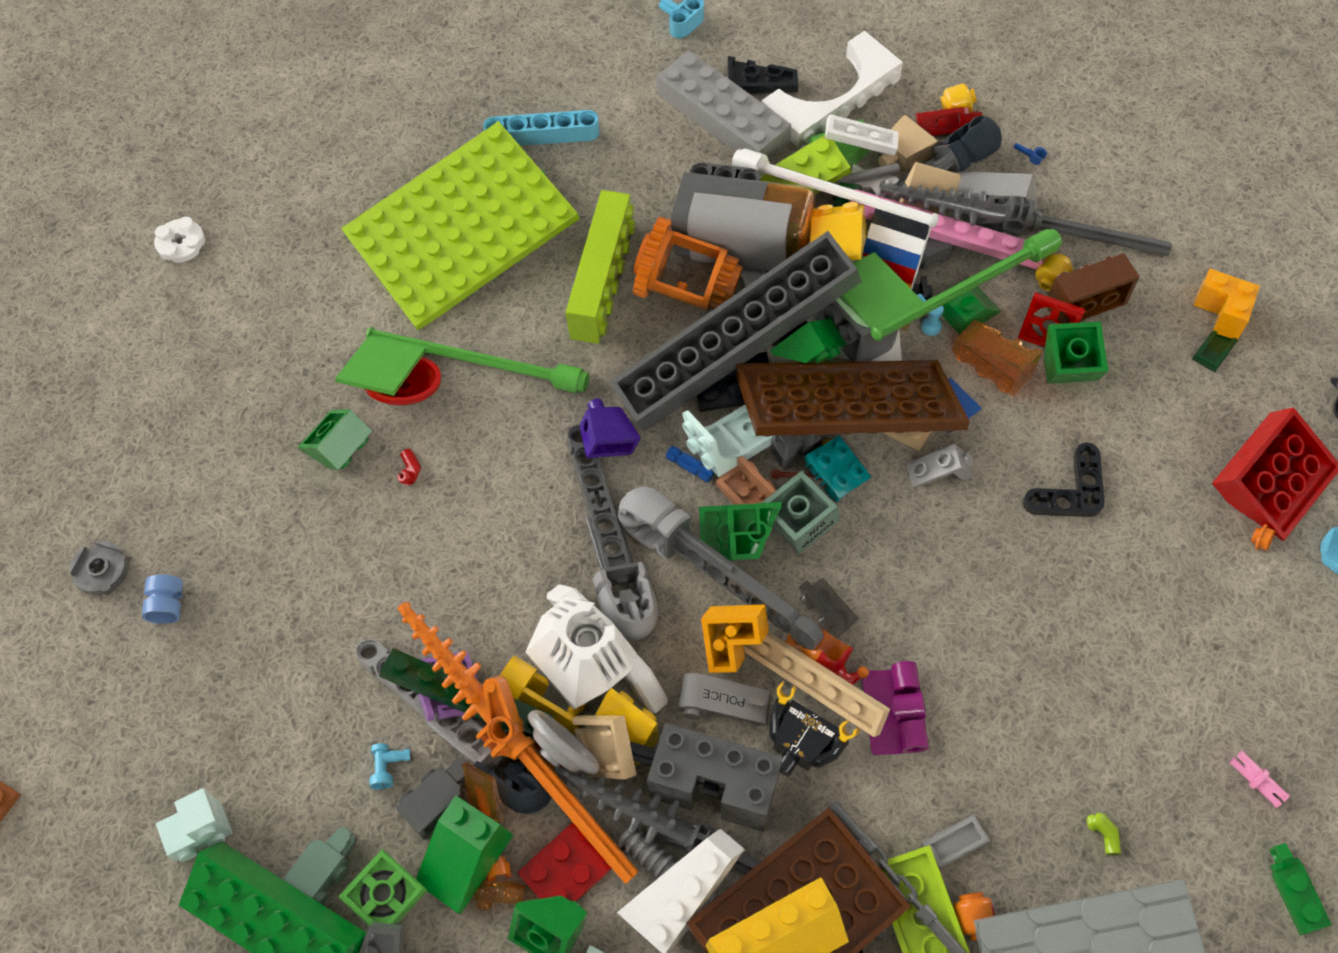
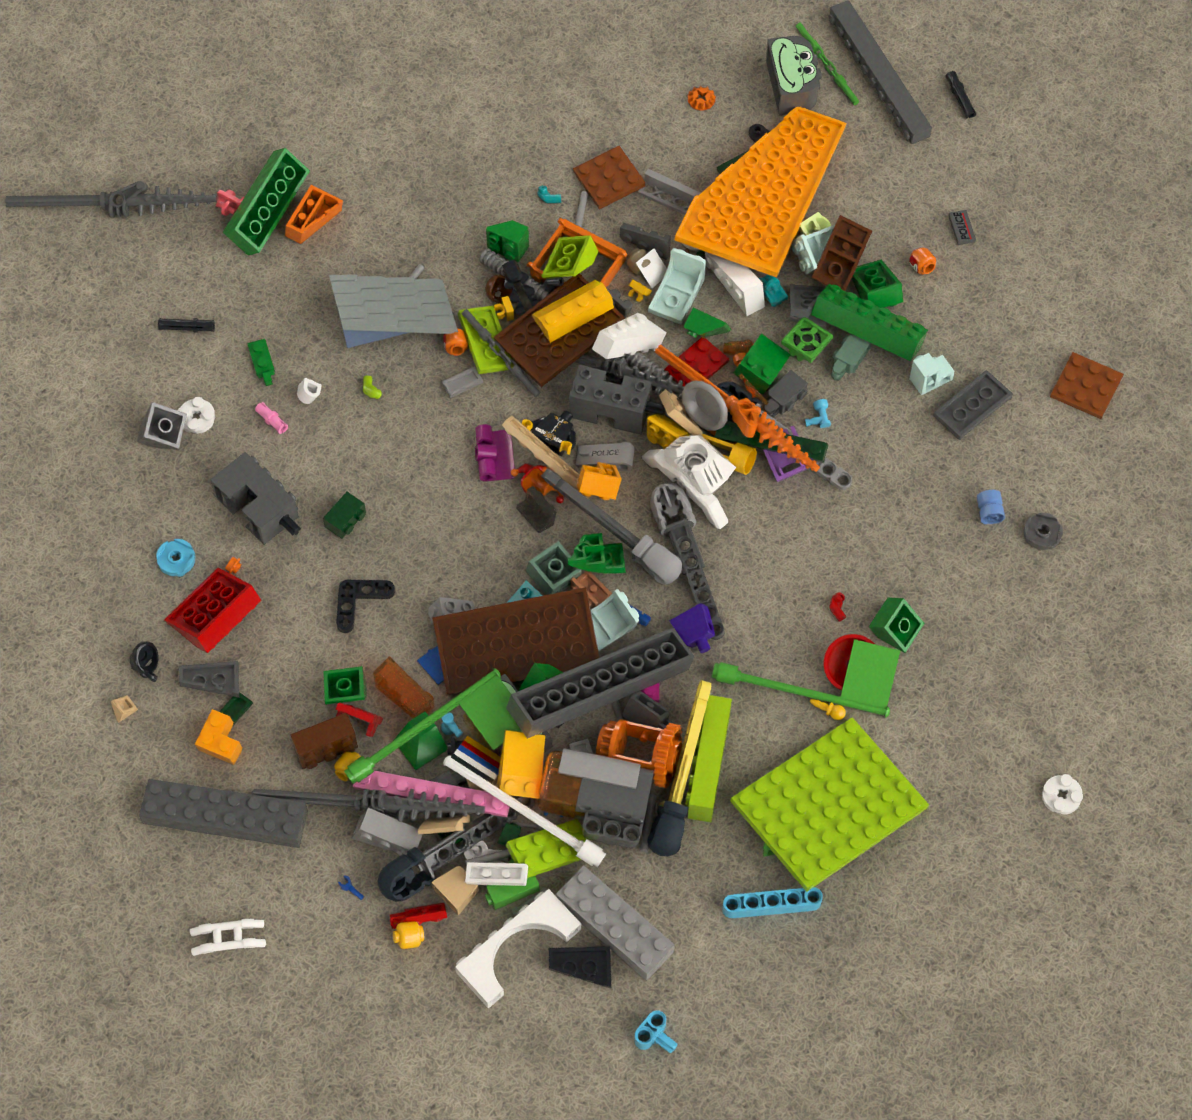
camera: 175 degrees right, 0 degrees up
none -> dark grey brick [139,779,308,848]
none -> dark grey wing [179,661,240,698]
none -> white piece [190,919,266,956]
none -> dark grey piece [210,452,301,545]
none -> white plate [297,378,322,404]
none -> dark green brick [323,492,366,539]
none -> dark grey hinge [622,691,674,729]
none -> piece [647,680,711,857]
none -> yellow bar [810,699,846,720]
none -> dark grey plate [933,370,1013,440]

